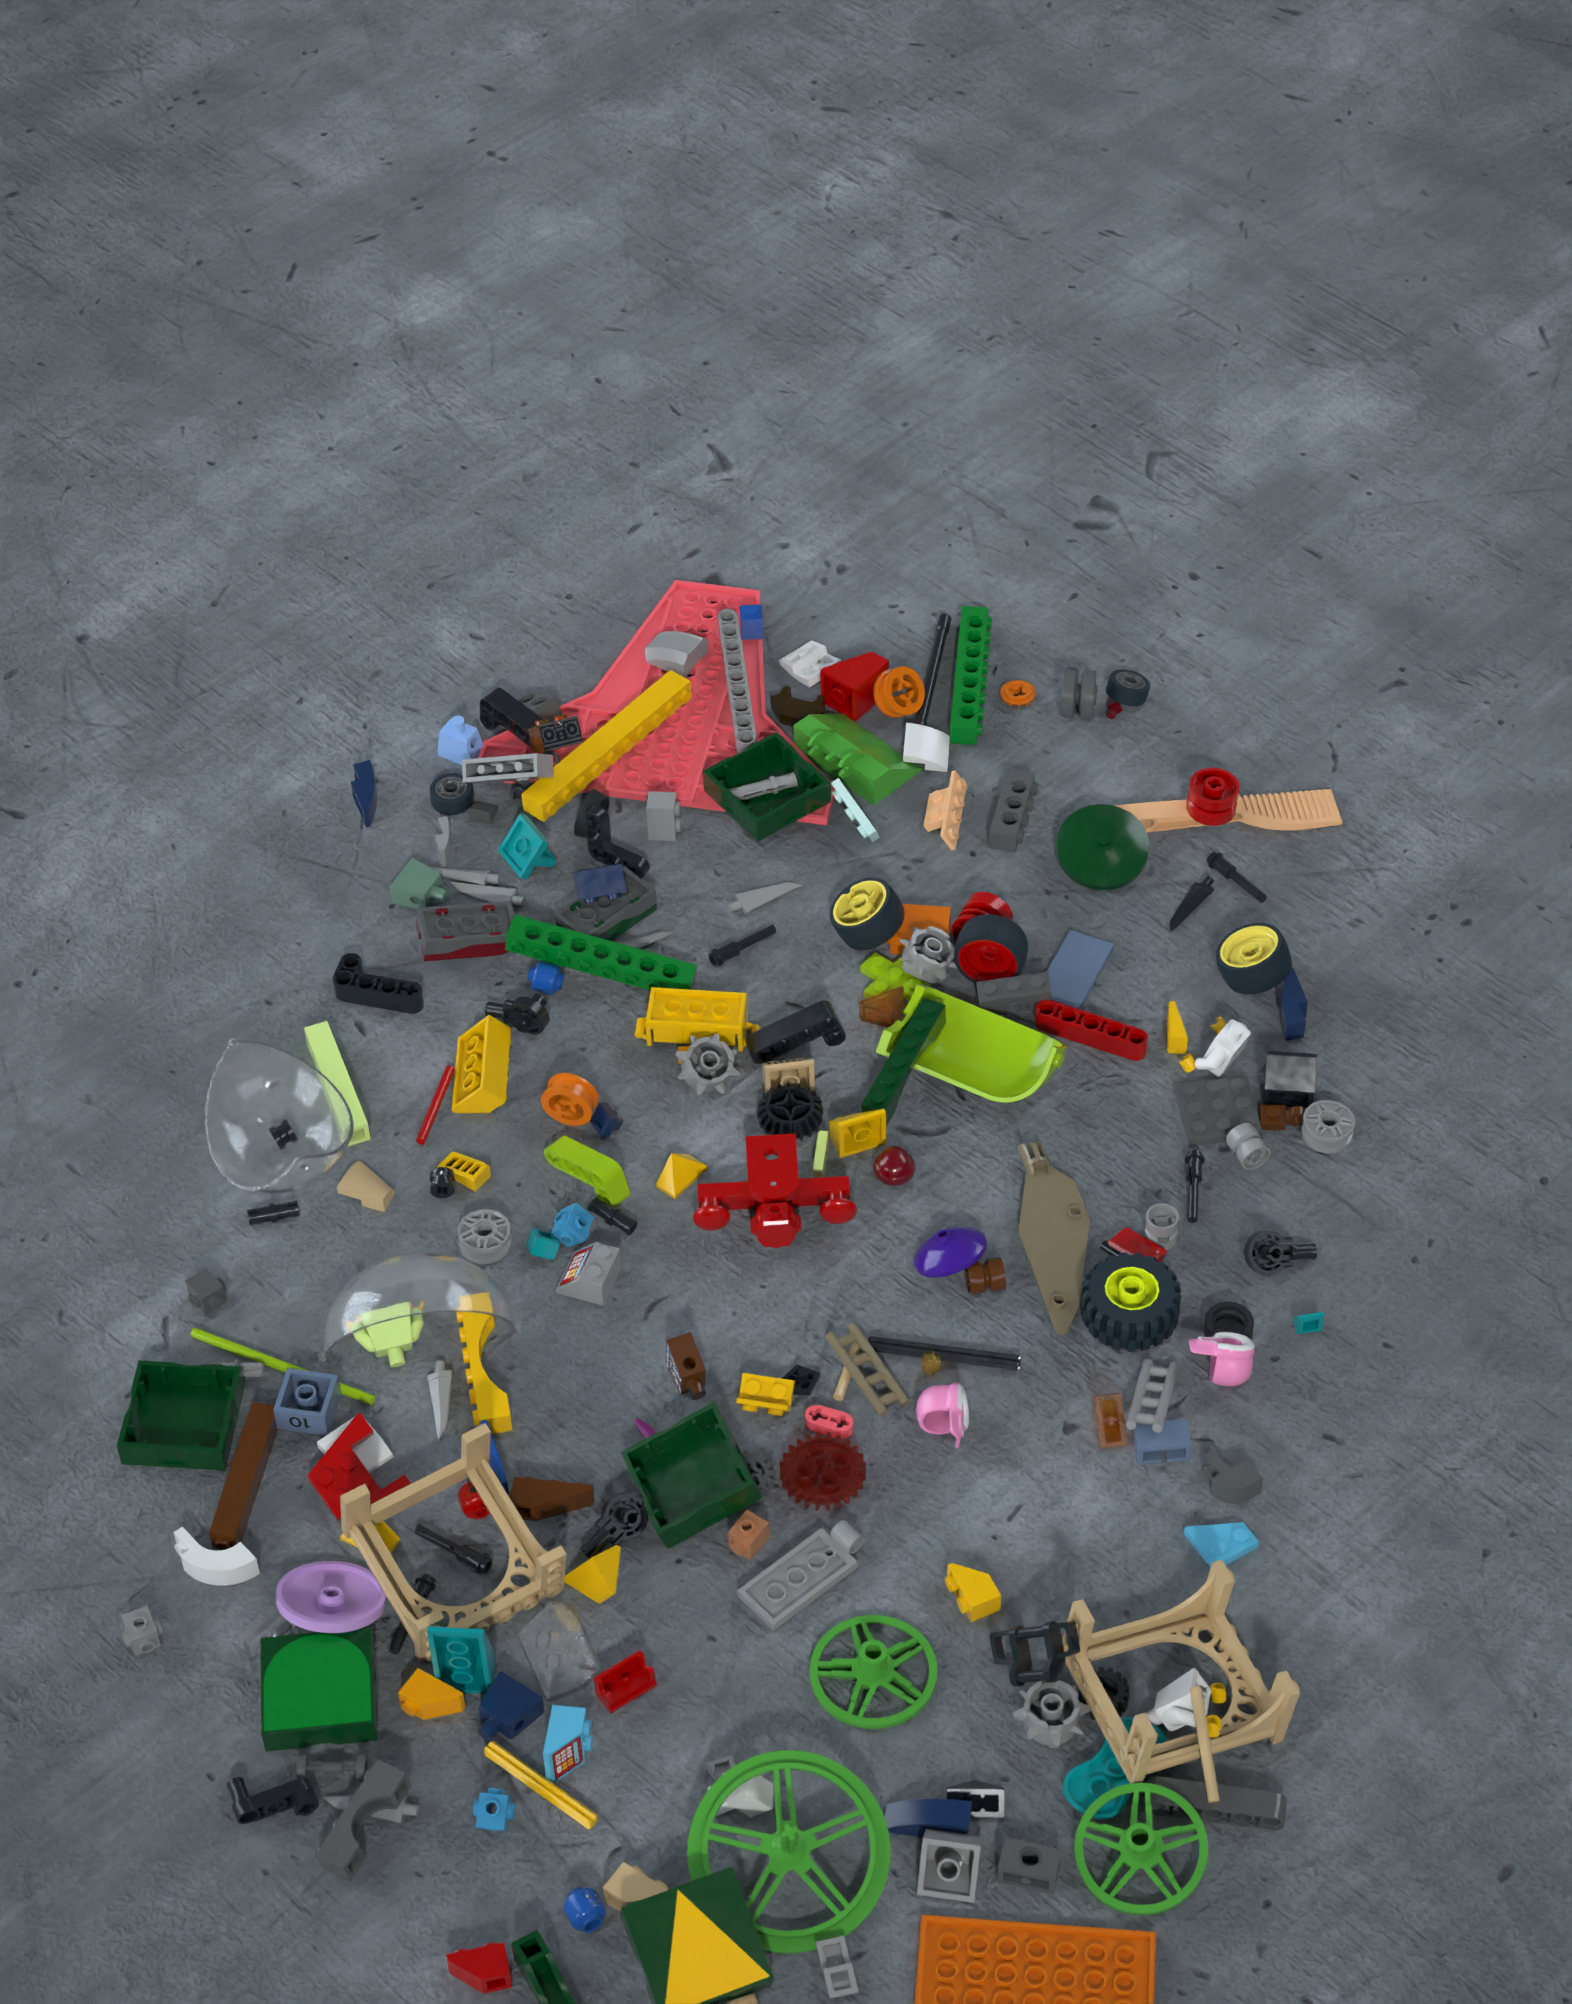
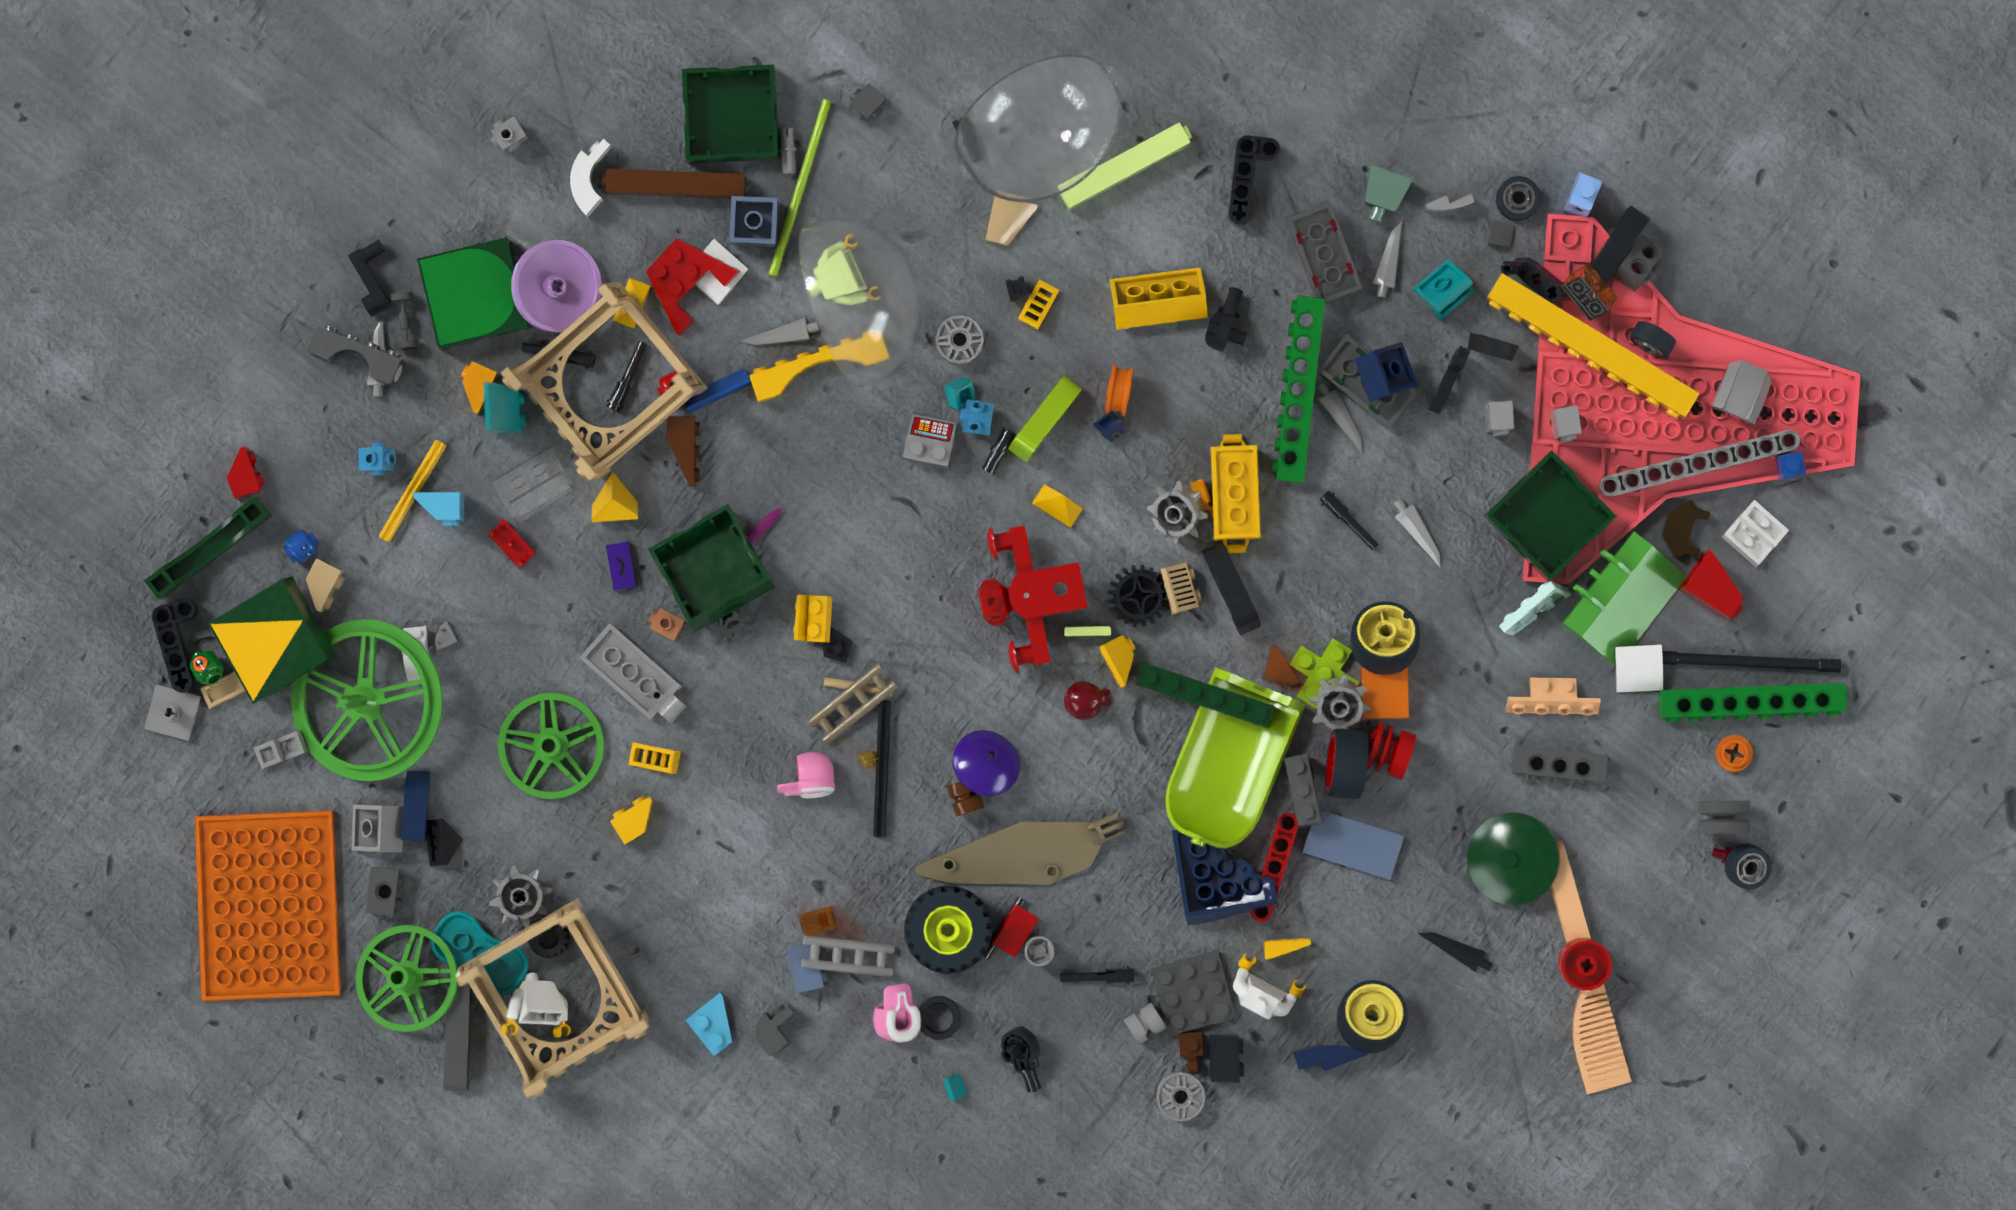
camera: 80 degrees right, 40 degrees up
black wheel [269,1119,298,1150] -> none
dark blue slope [351,760,377,828] -> none
red bar [416,1066,455,1145] -> none
light grey bar [430,867,500,886] -> none
light grey brick [462,753,553,784] -> none
dark blue torso [478,1671,544,1741] -> none
blue head [528,961,565,995] -> none
black pin [580,1493,648,1559] -> none
reddish brown torso [666,1332,706,1400] -> none
light grey pin [728,772,797,801] -> none
clear red gear [780,1432,866,1511] -> none
coral beam [805,1405,853,1439] -> none
orange wheel [873,666,925,718] -> none
black bar [990,1621,1080,1687] -> none
tan bar [1190,1686,1220,1803] -> none
black pin [1207,852,1267,903] -> none
none -> dark purple tile [606,541,637,591]
none -> yellow slope [628,742,681,774]
none -> dark blue slope [1172,830,1277,926]
none -> light grey piece [1550,406,1582,443]
none -> black wheel [1630,321,1676,359]

